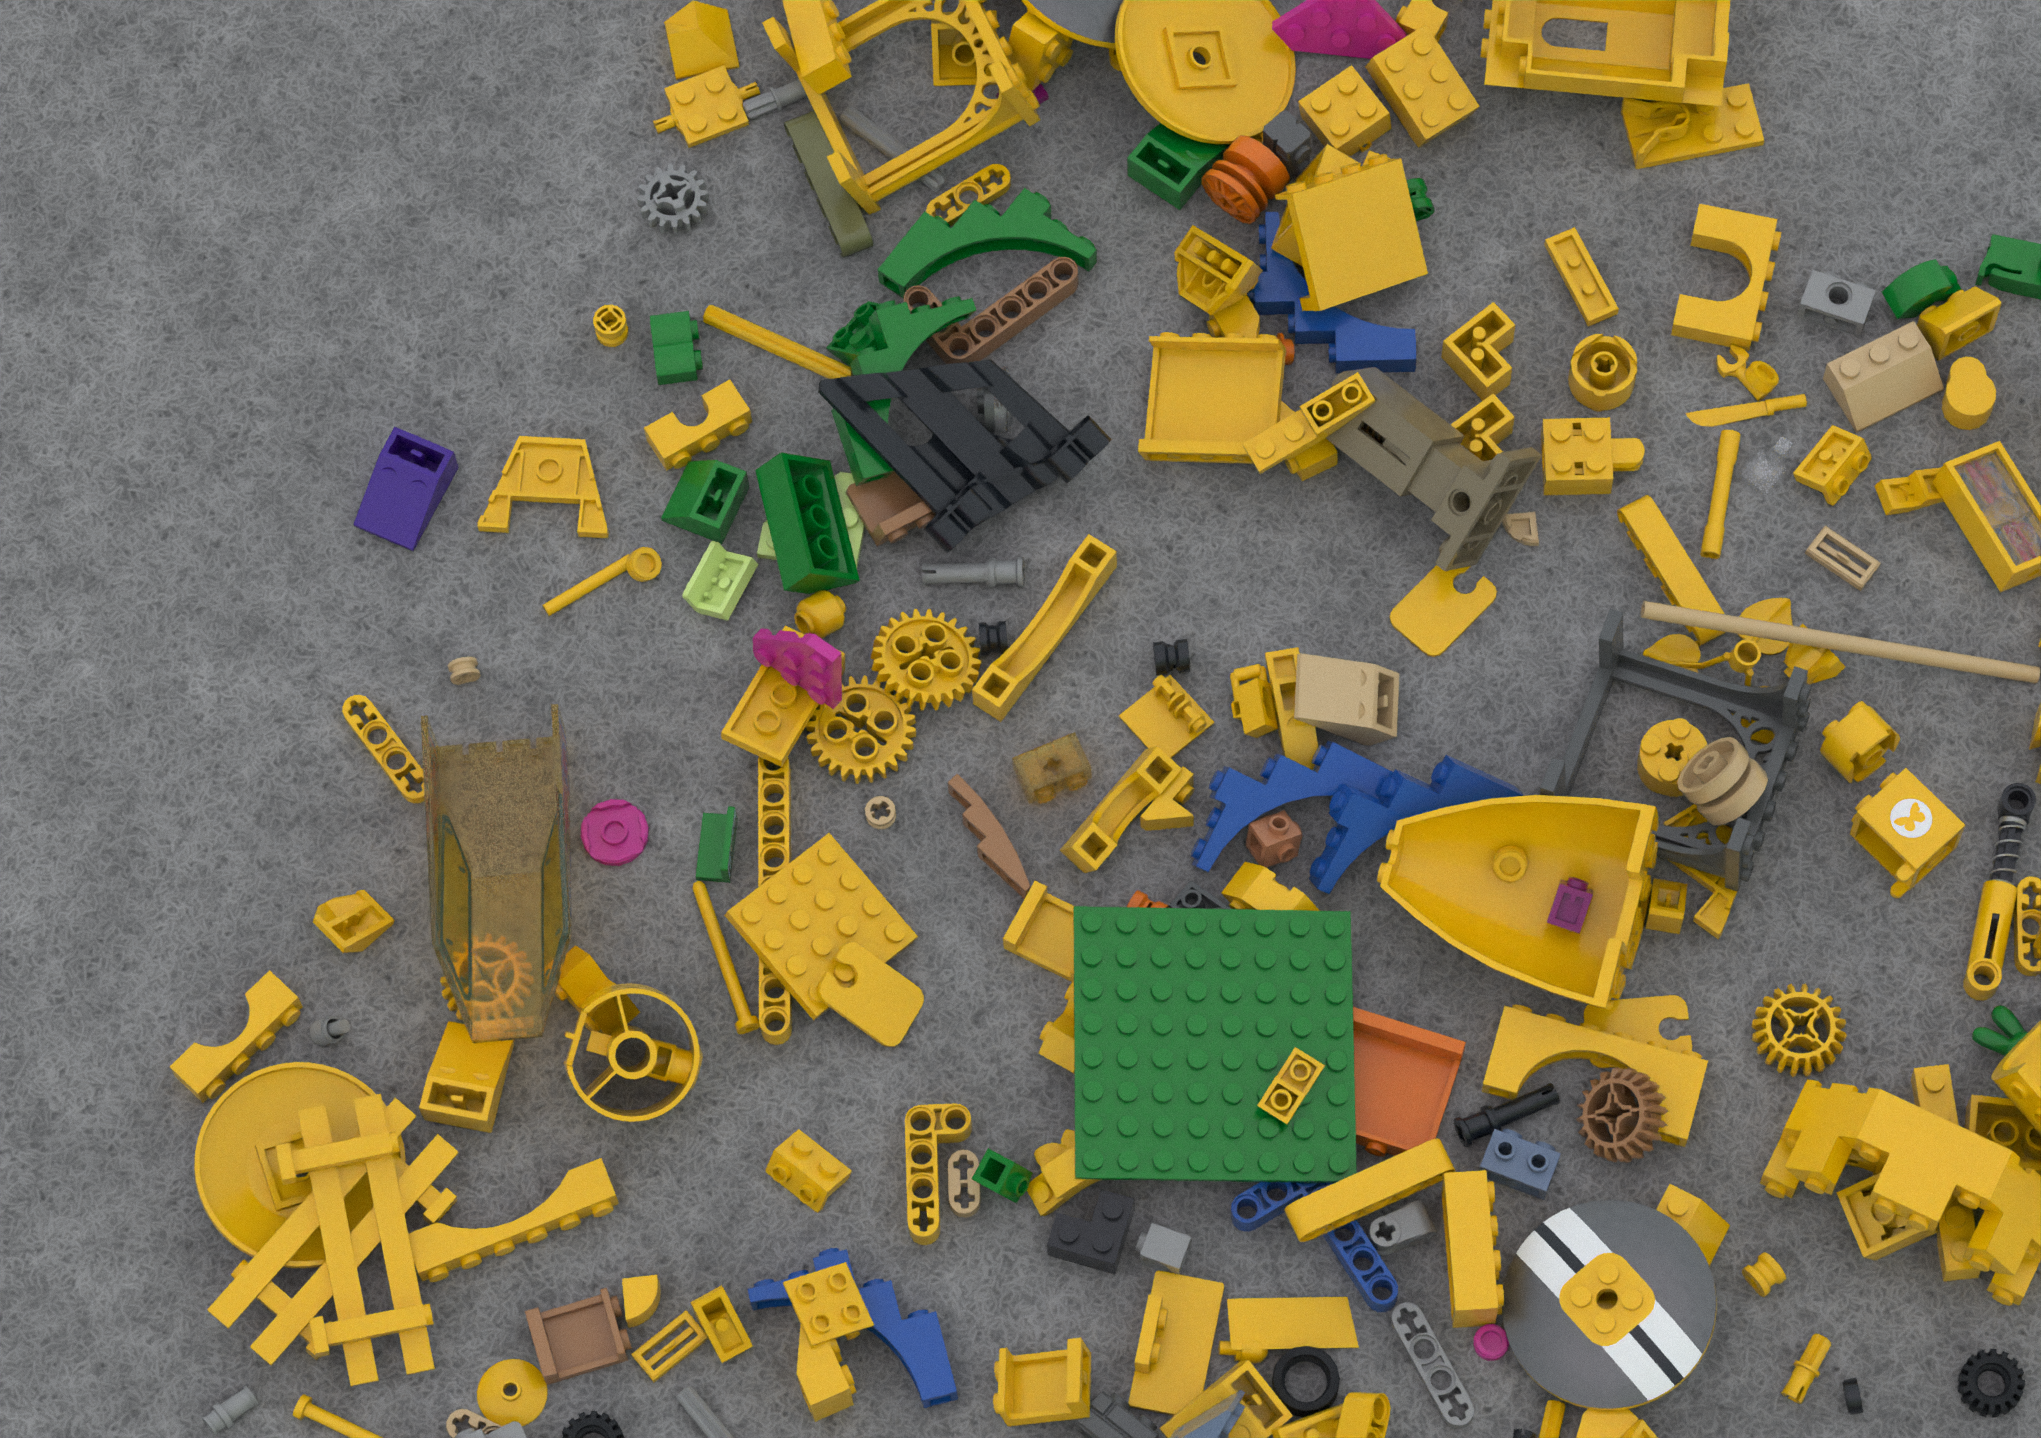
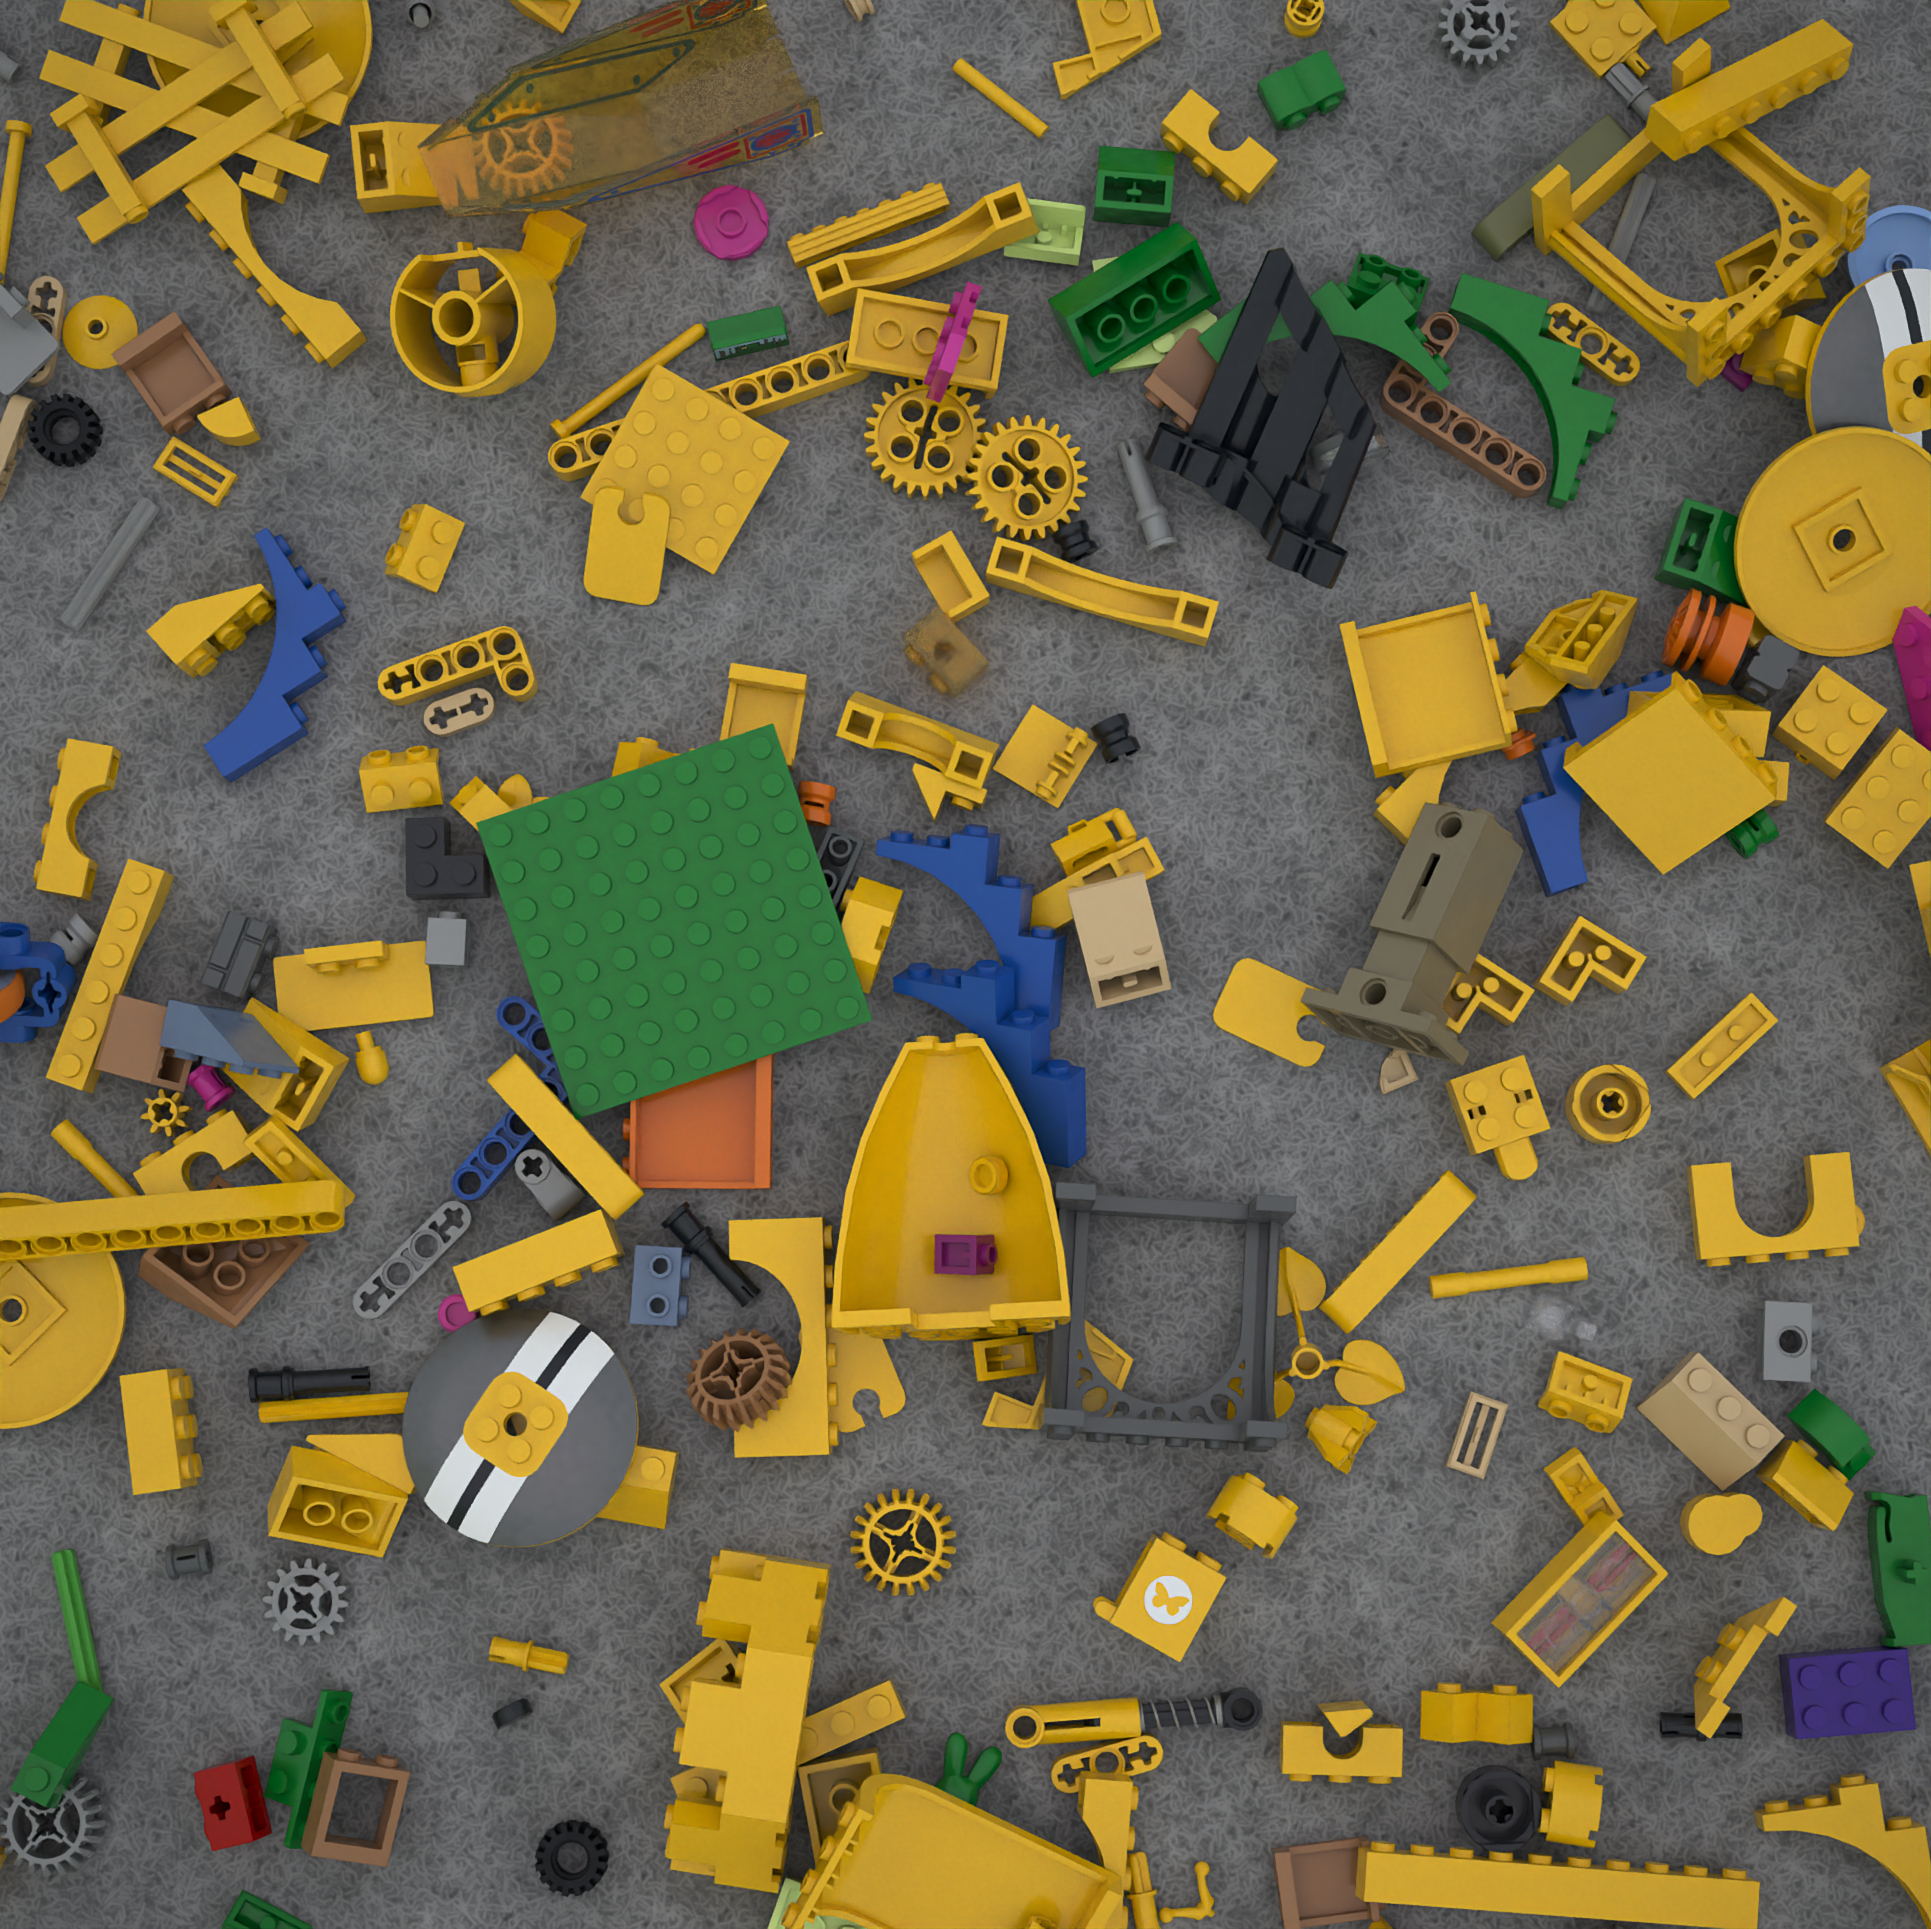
camera: 70 degrees right, 15 degrees up
yellow tile [626,547,662,582] -> none
yellow slope [690,1285,753,1363] -> none
yellow axle [703,305,853,379] -> none
yellow hinge [783,1262,874,1346] -> none
yellow head [794,590,846,639] -> none
tan bush [865,796,896,829] -> none
medium nougat slope [948,774,1031,899] -> none
green brick [972,1148,1033,1204] -> none
yellow panel [993,1337,1091,1427] -> none
yellow sticker [1227,1297,1359,1350] -> none
yellow slope [1242,372,1376,474] -> none
nougat brick [1245,810,1302,868] -> none
yellow slope [1257,1047,1325,1124] -> none
black tyre [1272,1346,1340,1417] -> none
yellow brick [1637,718,1707,797] -> none
tan piece [1640,601,2040,684] -> none
tan wheel [1677,737,1768,825] -> none
yellow piece [1686,394,1807,427] -> none
yellow bar [1716,345,1768,402] -> none
yellow wheel [1742,1252,1786,1297] -> none
yellow tile [1744,361,1779,393] -> none
none -> yellow bracket [359,745,444,813]
none -> yellow piece [787,182,950,269]
none -> yellow arch [806,182,1040,317]
none -> yellow panel [911,531,990,625]

